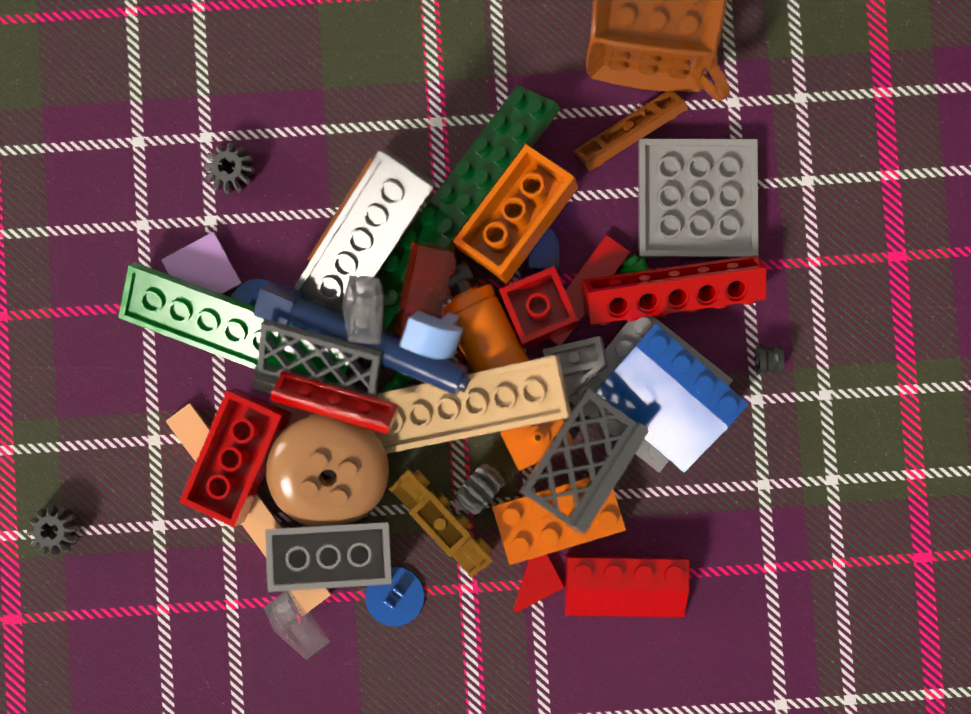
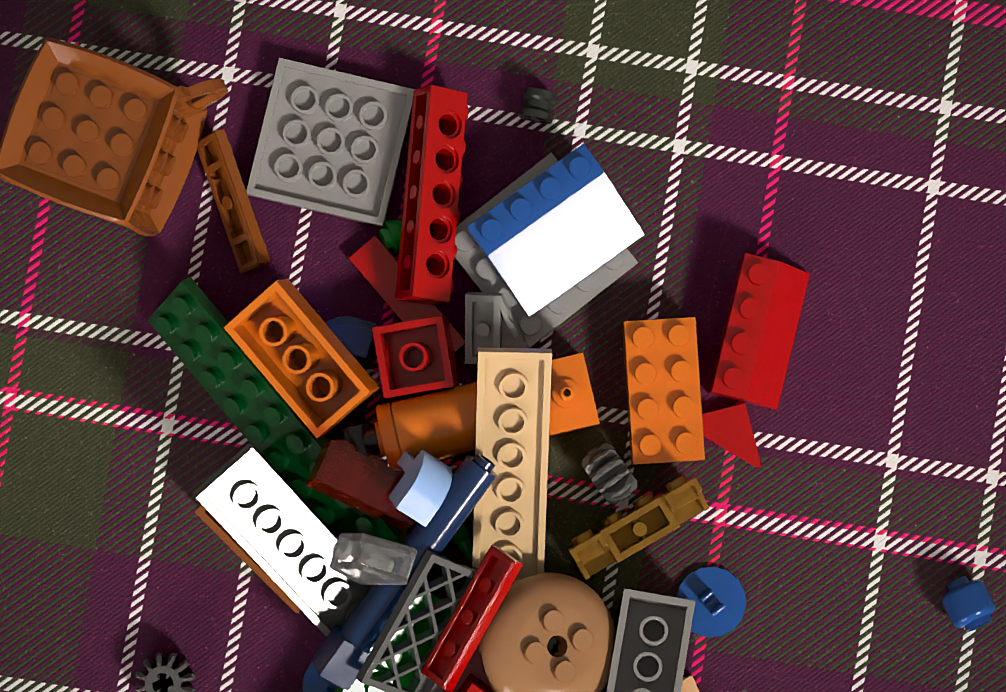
camera: 70 degrees left, 0 degrees up
dark grey fence [519,388,650,534] -> none

